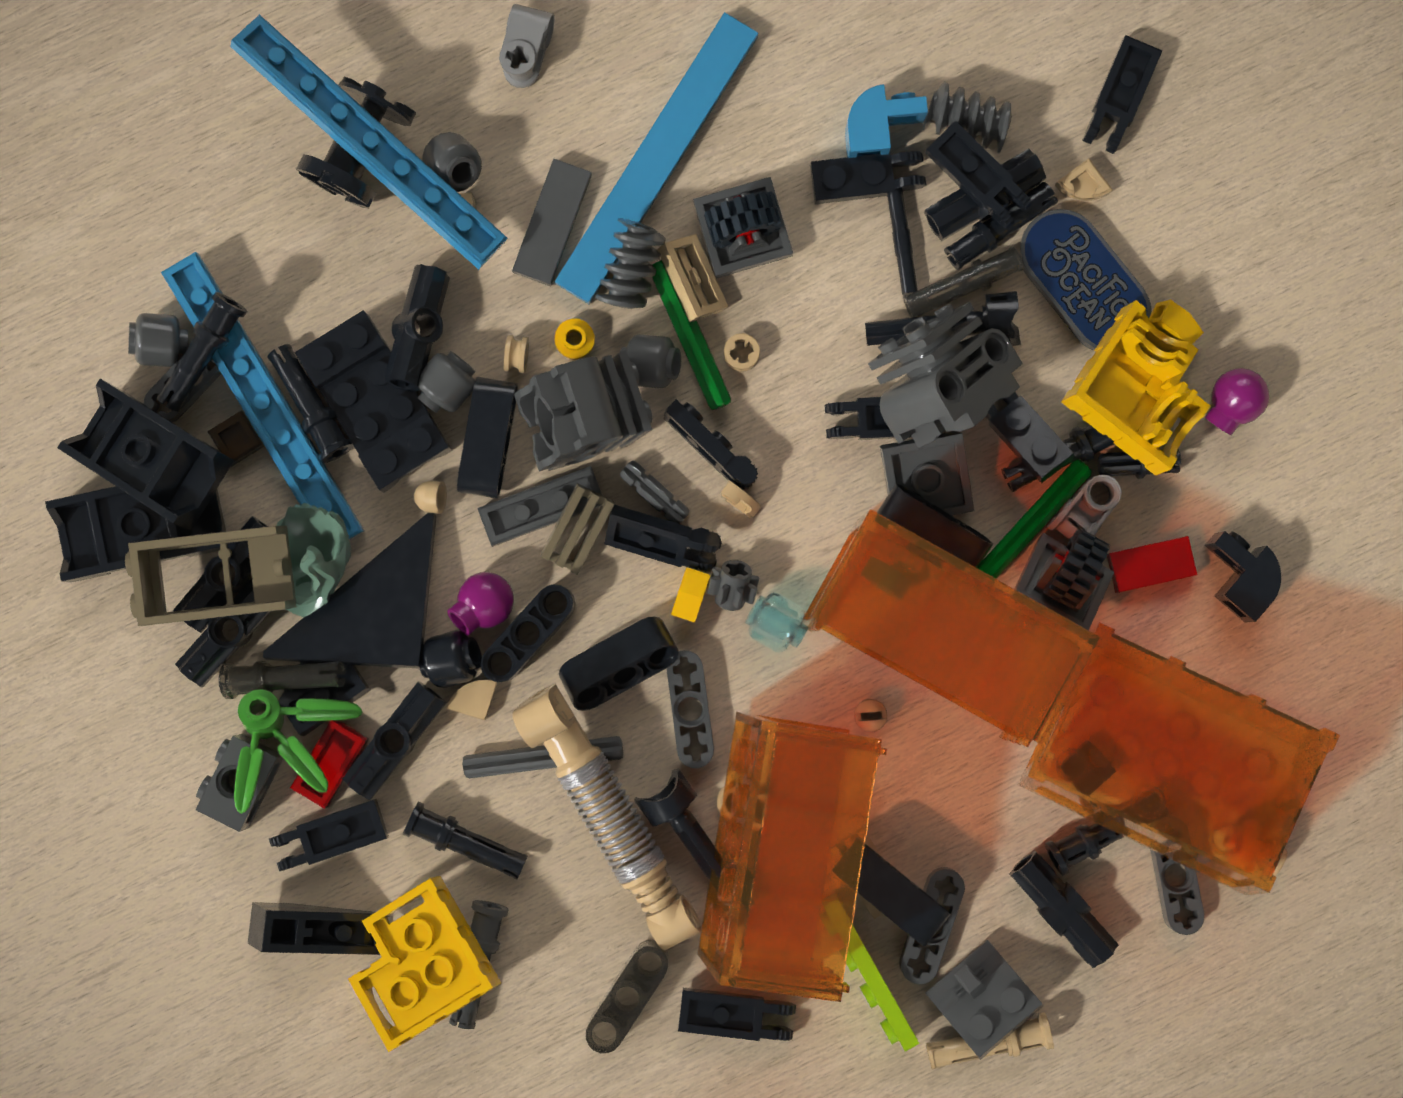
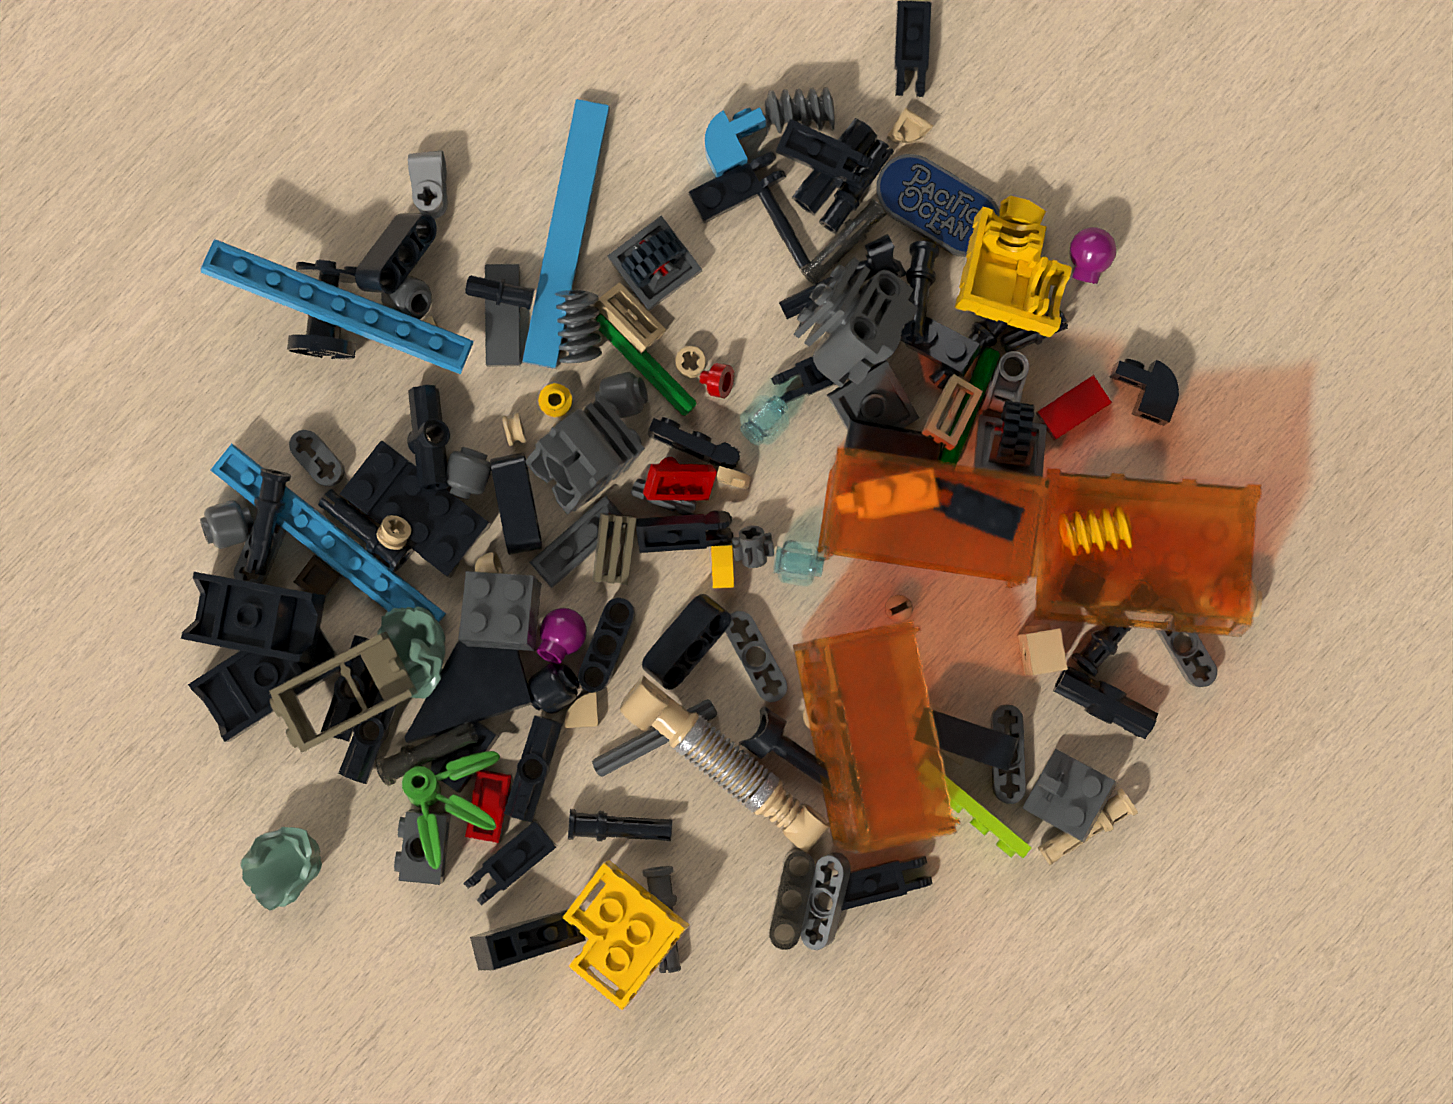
camera: 25 degrees left, 0 degrees up
none -> sand green hair [240,827,322,911]
none -> dark grey beam [289,430,344,487]
none -> black beam [355,213,437,294]
none -> tan bush [376,515,412,550]
none -> dark grey brick [459,571,542,651]
none -> black axle [465,275,535,310]
none -> red tile [643,457,717,500]
none -> red tile [699,363,734,399]
none -> clear light blue head [740,395,790,446]
none -> dark grey beam [800,852,851,950]
none -> orange hinge [836,468,940,519]
none -> black pin [902,241,940,344]
none -> tan tile [922,374,983,451]
none -> black hinge [928,477,1025,543]
none -> tan brick [1017,623,1068,675]
none -> yellow piece [1058,506,1133,556]

